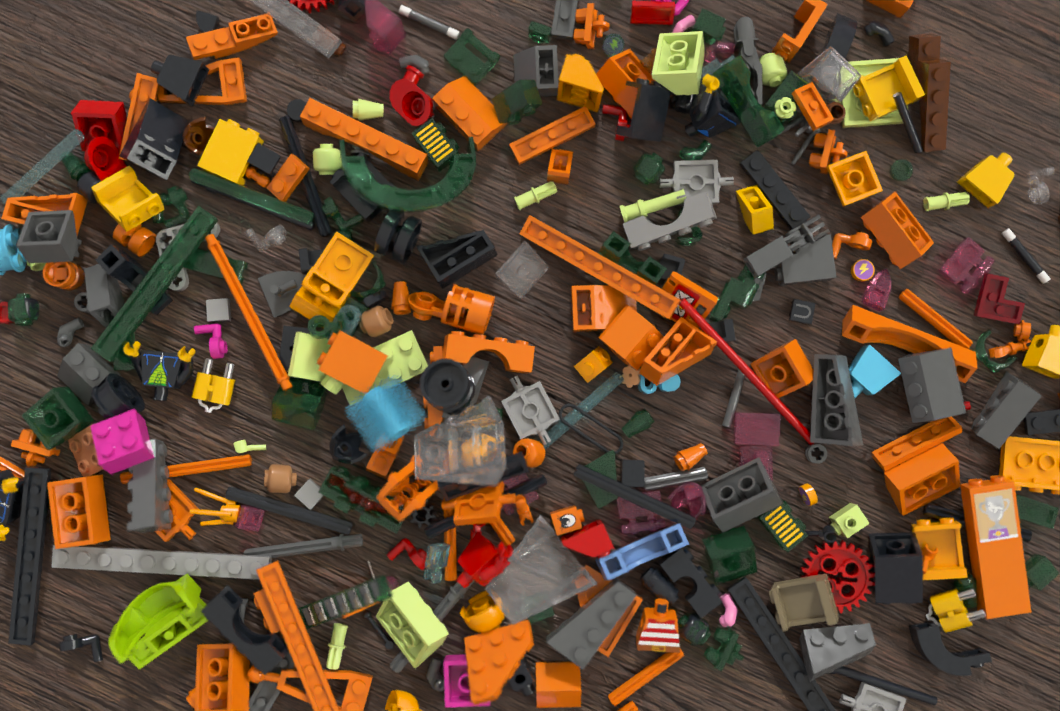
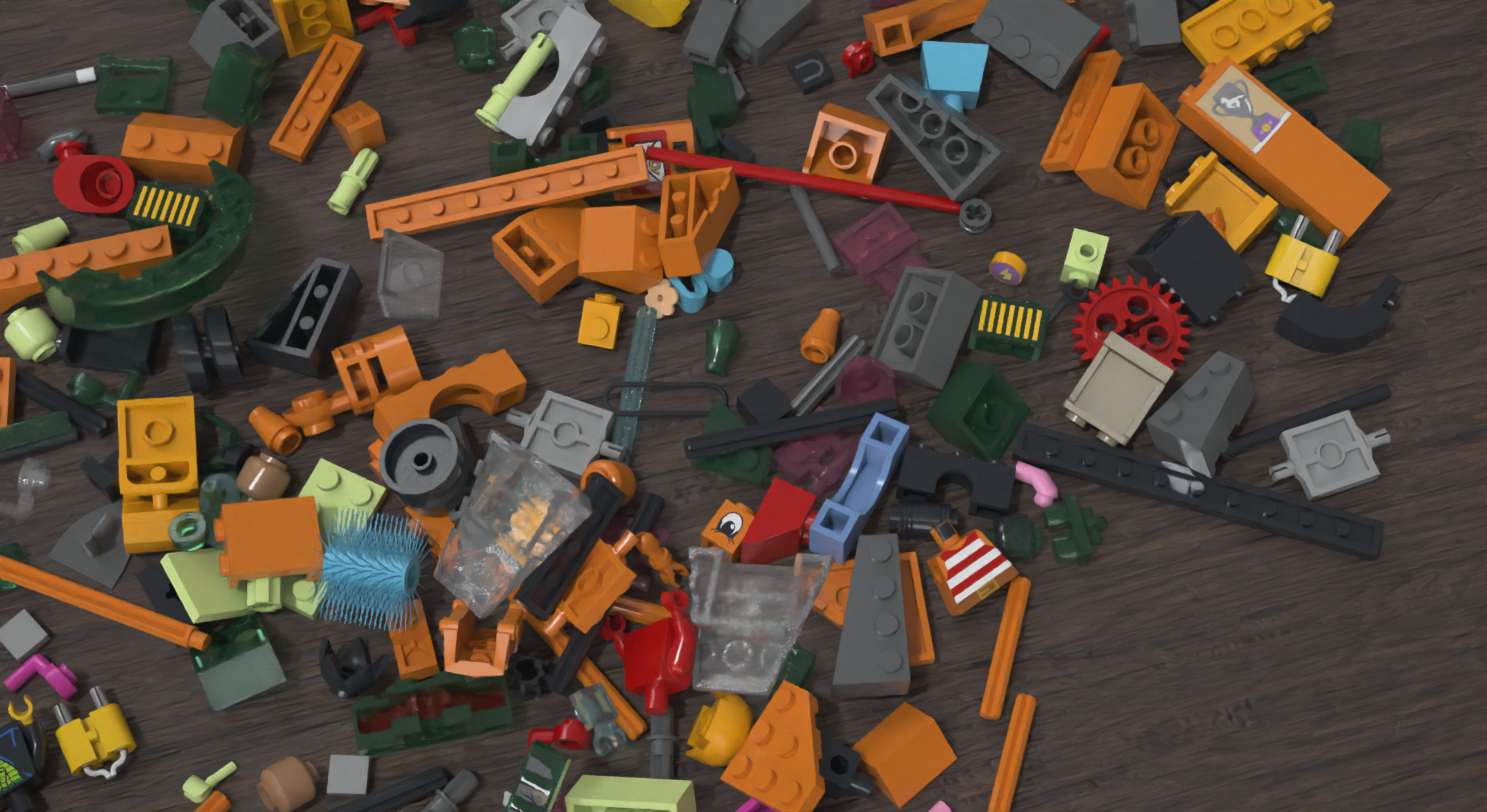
camera: 40 degrees left, 20 degrees down
none -> red plate [842,40,875,79]

